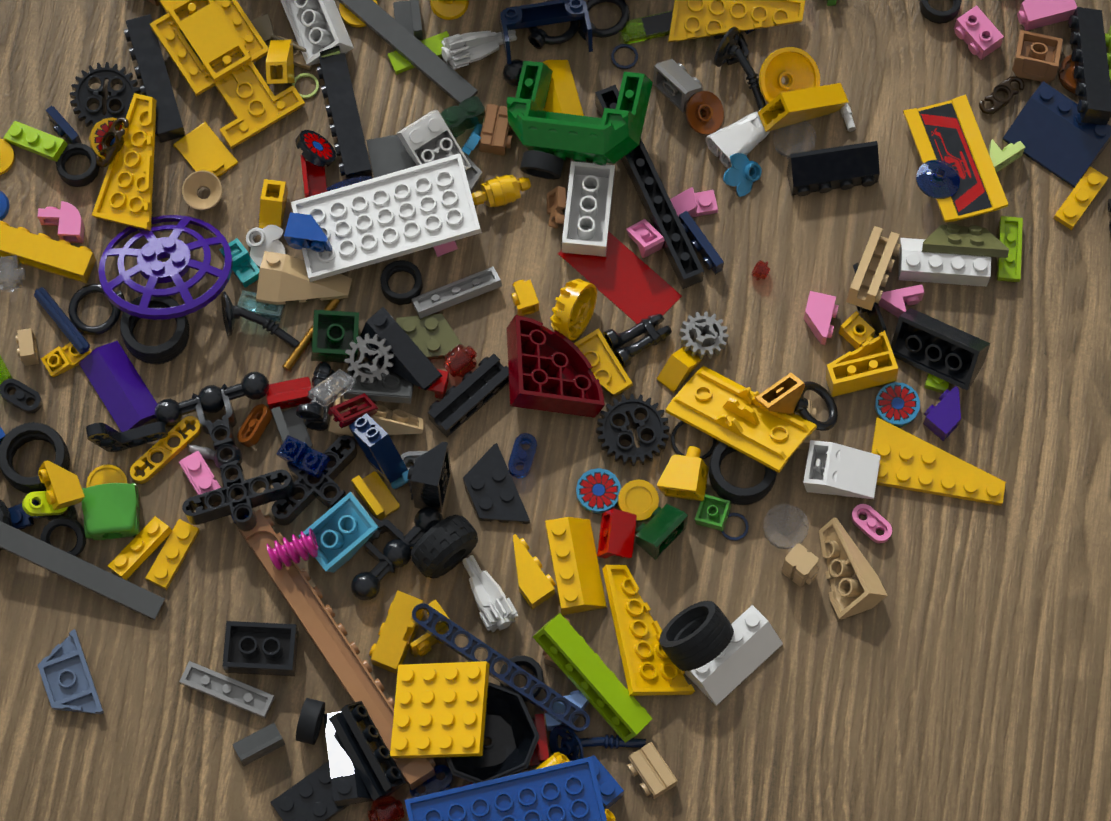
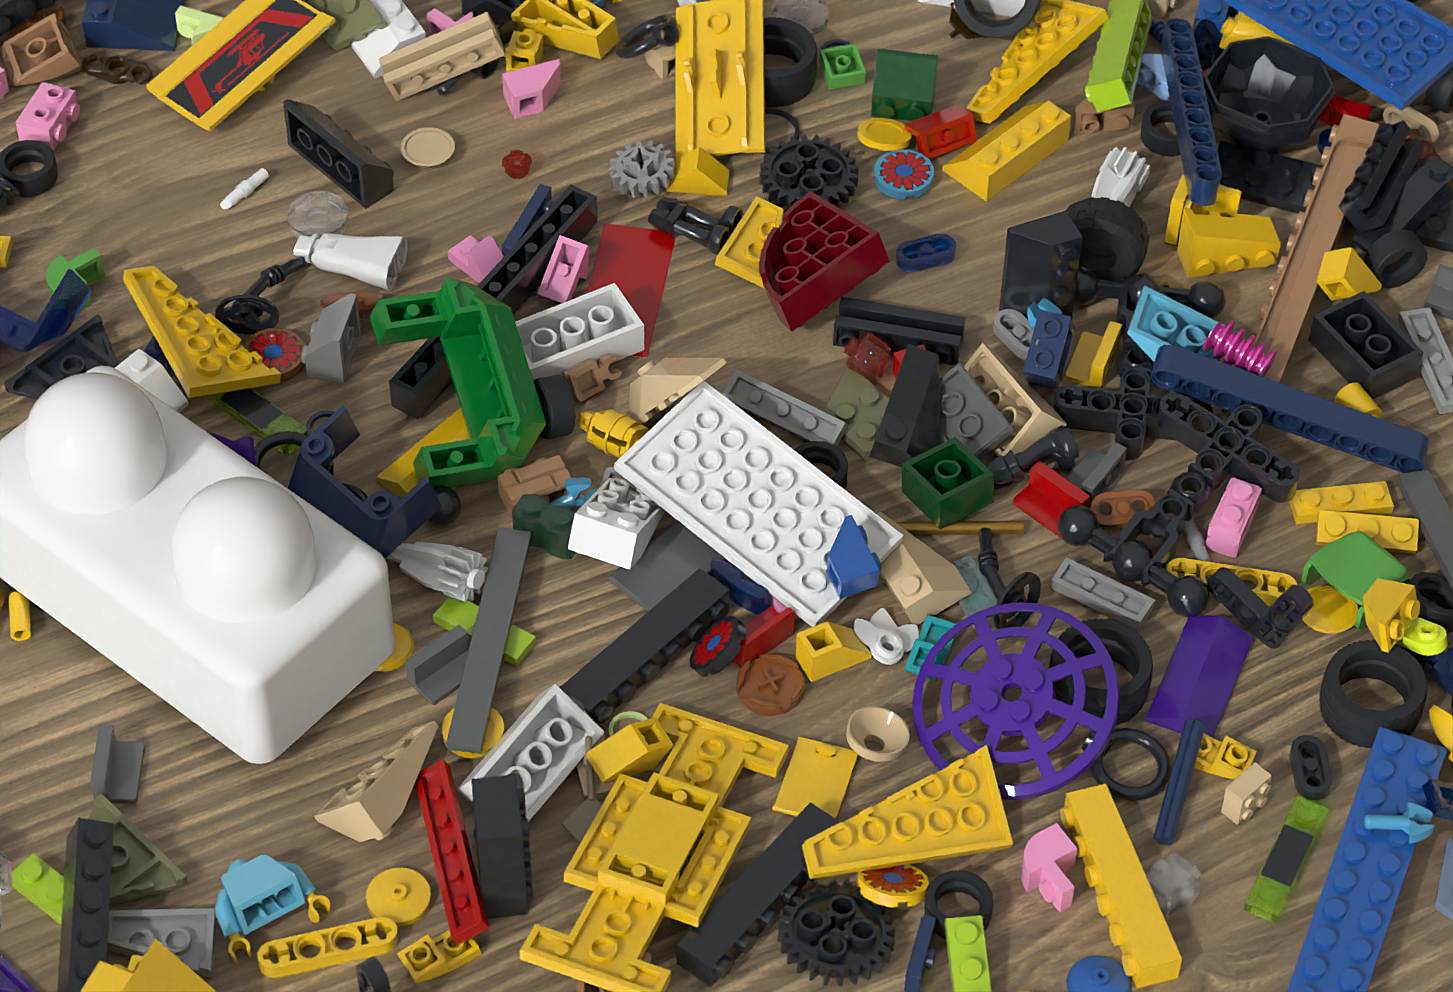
camera: 125 degrees left, 20 degrees down
dark brown piece [96,117,129,167] -> none
clear blue slope [276,435,330,478] -> none
clear plate [308,369,356,407] -> none
dark red tile [328,393,378,429] -> none
light grey gear [345,333,394,383] -> none
yellow plate [390,661,490,759] -> none
black wing [463,443,530,524] -> none
yellow brick [511,279,539,316] -> none
yellow slope [513,534,556,610] -> none
yellow gear [550,278,597,341] -> none
yellow torso [657,446,709,501] -> none
dark azure plate [723,153,762,197] -> none
pearl gold slope [755,373,805,414] -> none
yellow slope [758,83,849,132] -> none
yellow dish [759,47,820,103] -> none
clear blue dish [916,160,960,199] -> none
none -> tile [243,328,305,382]
none -> tan piece [400,127,455,167]
none -> tan wedge [628,358,727,424]
none -> dark orange tile [736,653,805,716]
none -> light grey plate [1049,557,1155,631]
none -> dark blue beam [1151,345,1429,473]
none -> yellow slope [1316,247,1382,301]
none -> yellow brick [1334,382,1382,419]

